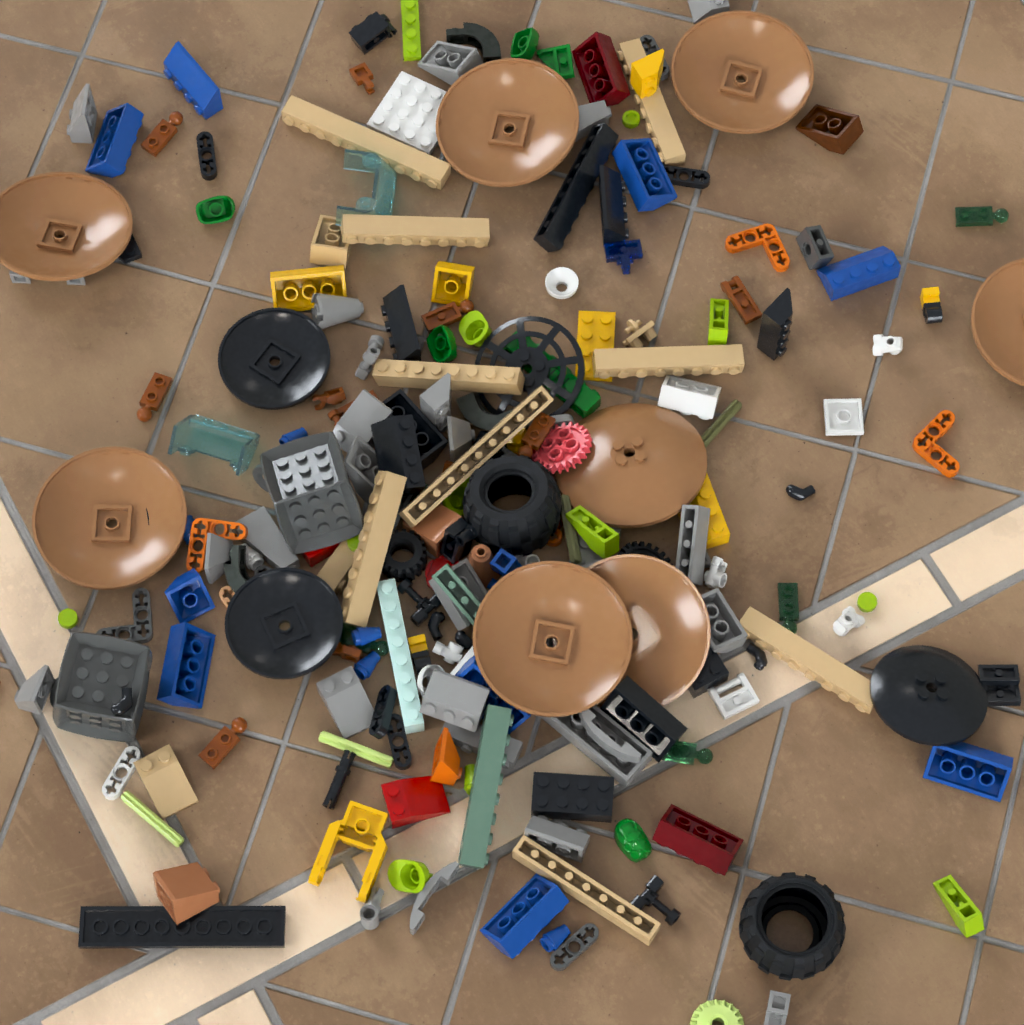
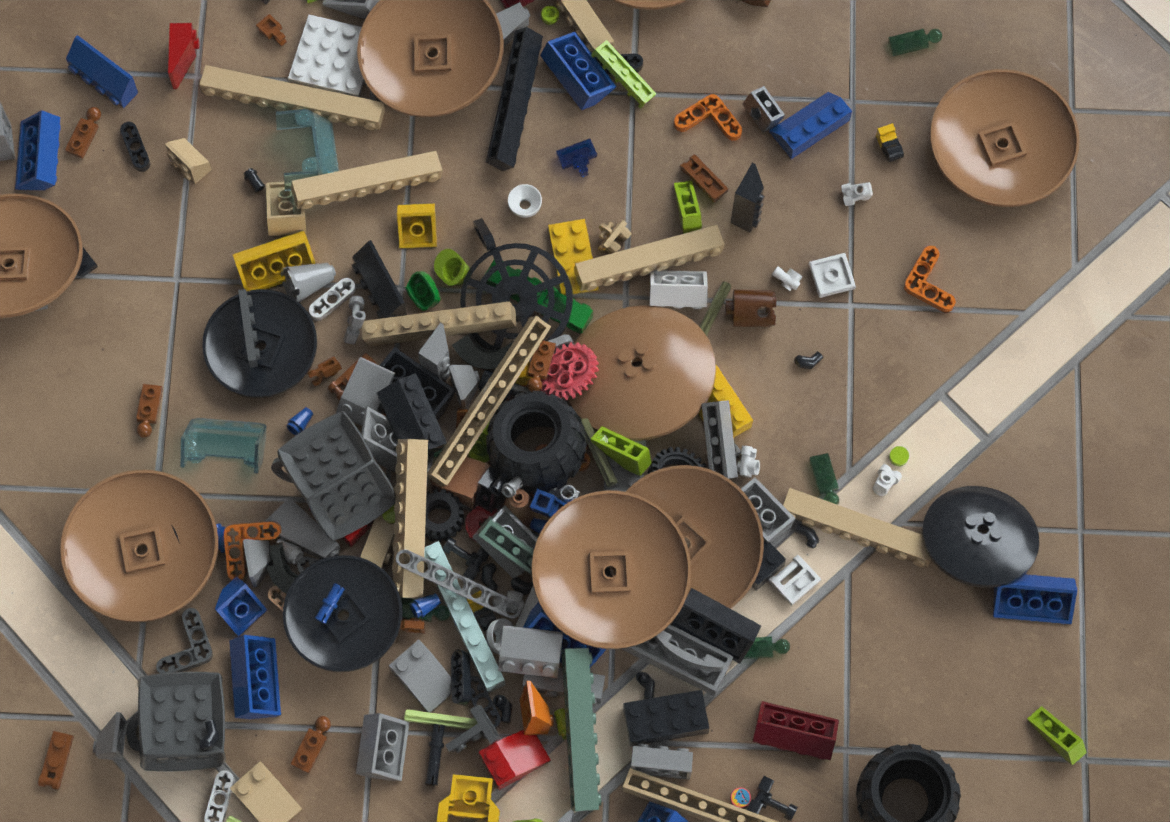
camera: 15 degrees left, 5 degrees up
lime tile [58,608,78,629] -> none
green piece [196,195,235,224] -> none
blue cone [353,651,381,680] -> none
dark orange plate [421,299,474,334] -> none
black slope [599,165,629,247] -> none
green piece [614,818,652,863] -> none
black slope [978,664,1021,706] -> none
none -> tan slope [165,138,212,184]
none -> red slope [168,23,200,90]
none -> dark grey plate [238,289,261,368]
none -> black pin [244,168,265,193]
none -> white beam [309,278,356,321]
none -> blue pin [315,583,345,624]
none -> light grey slope [356,713,409,781]
none -> light grey beam [395,549,521,619]
none -> dark grey bracket [445,705,501,753]
none -> black beam [473,218,496,251]
none -> black arm [493,695,513,723]
none -> light grey pin [502,476,523,497]
none -> lime hinge [591,40,656,109]
none -> black arm [636,672,655,699]
none -> reddish brown cylinder [725,289,776,327]
none -> tile [730,788,751,809]
none -> white plate [772,266,803,291]

